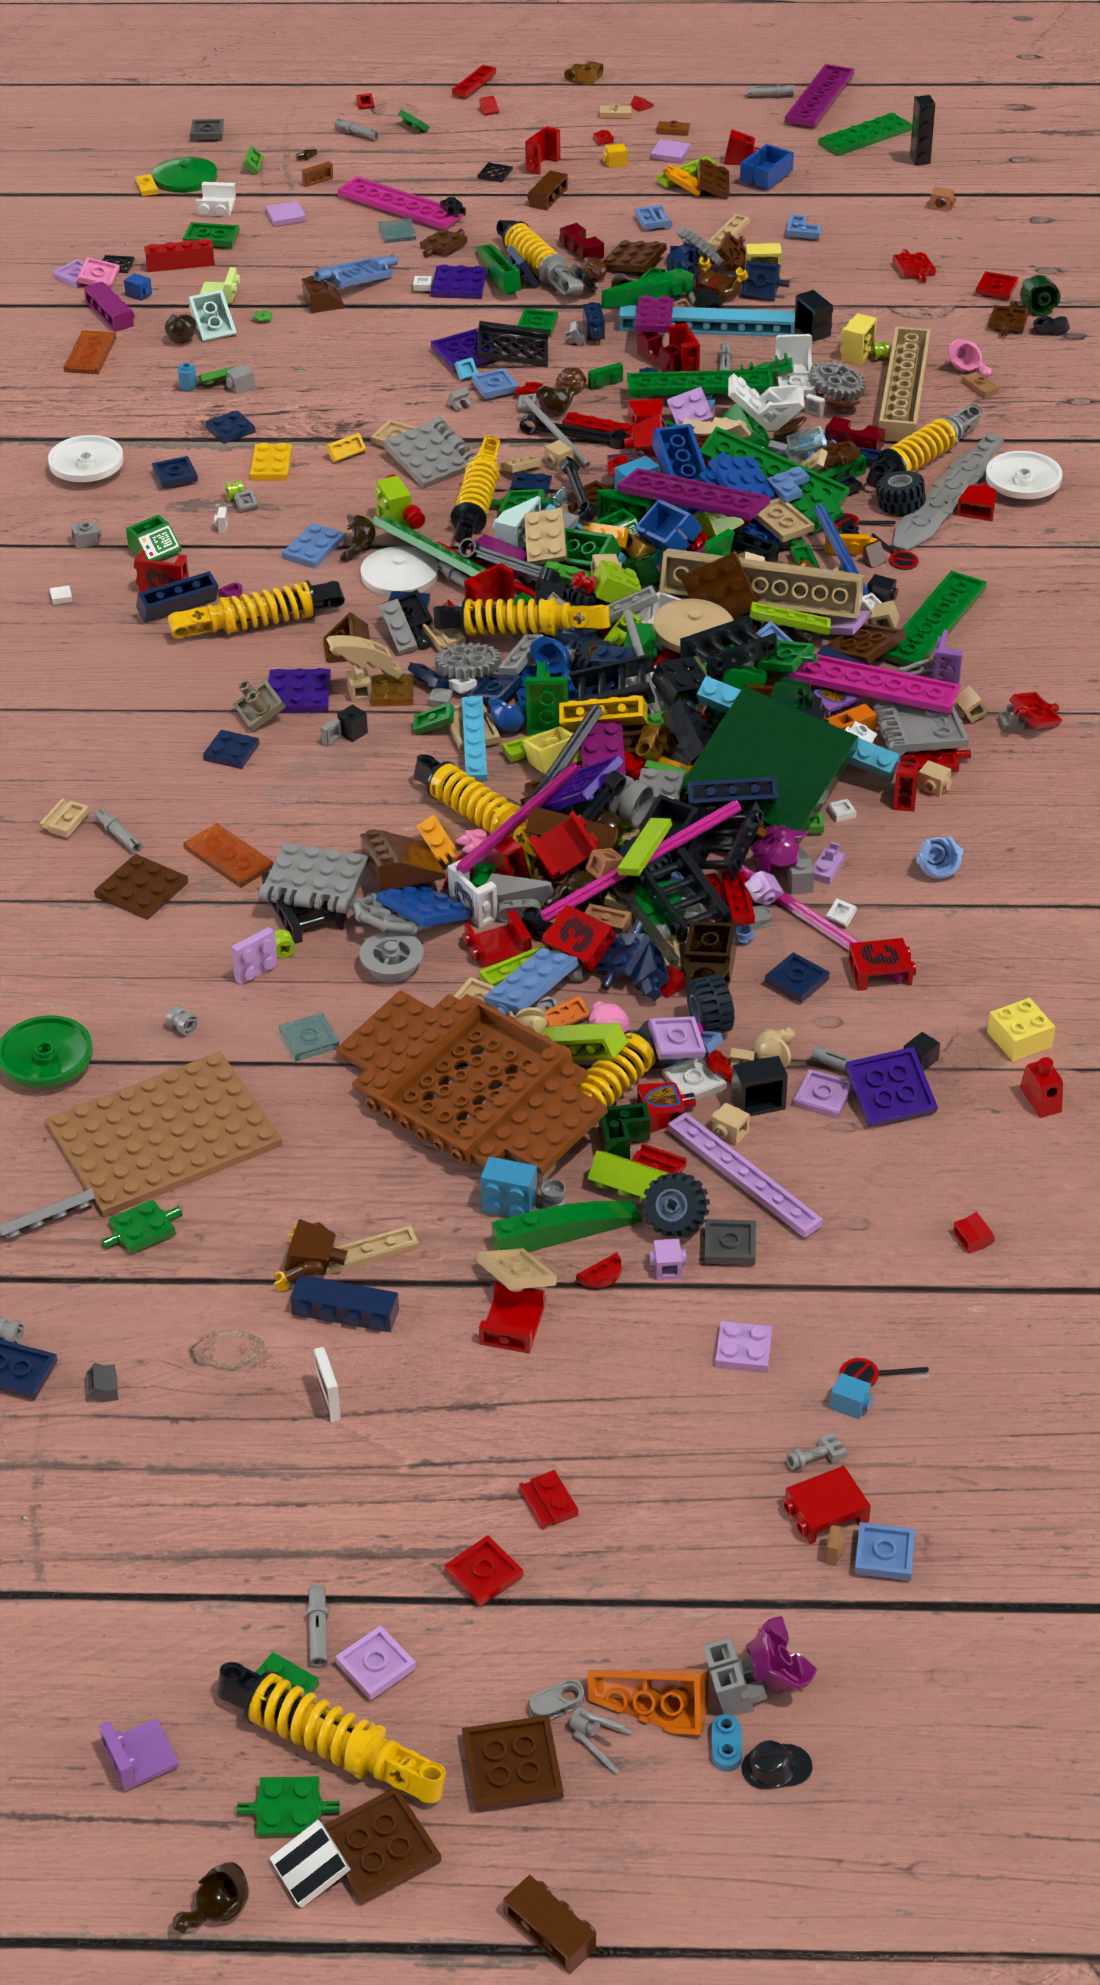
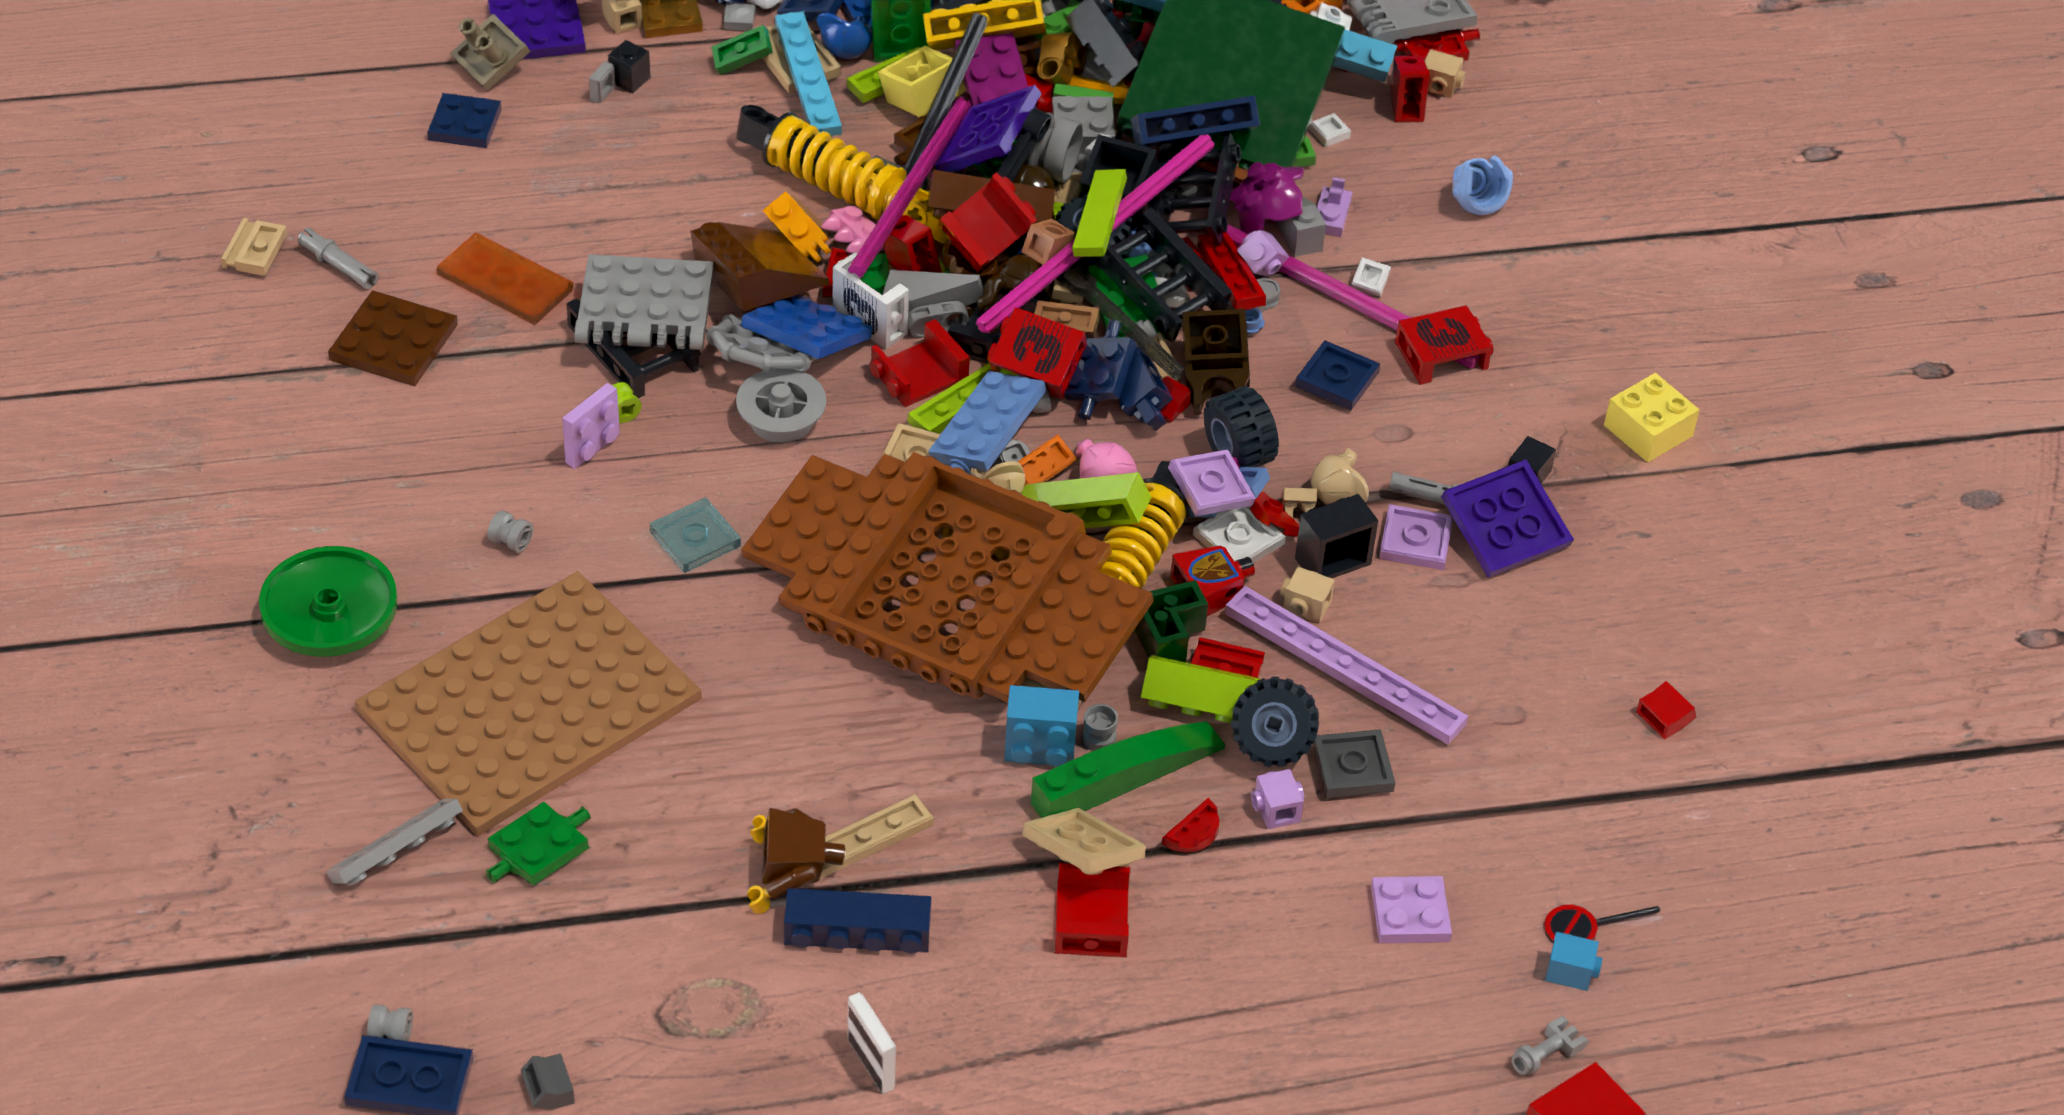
camera: 15 degrees left, 5 degrees up
red torso [1020,1057,1063,1118] -> none

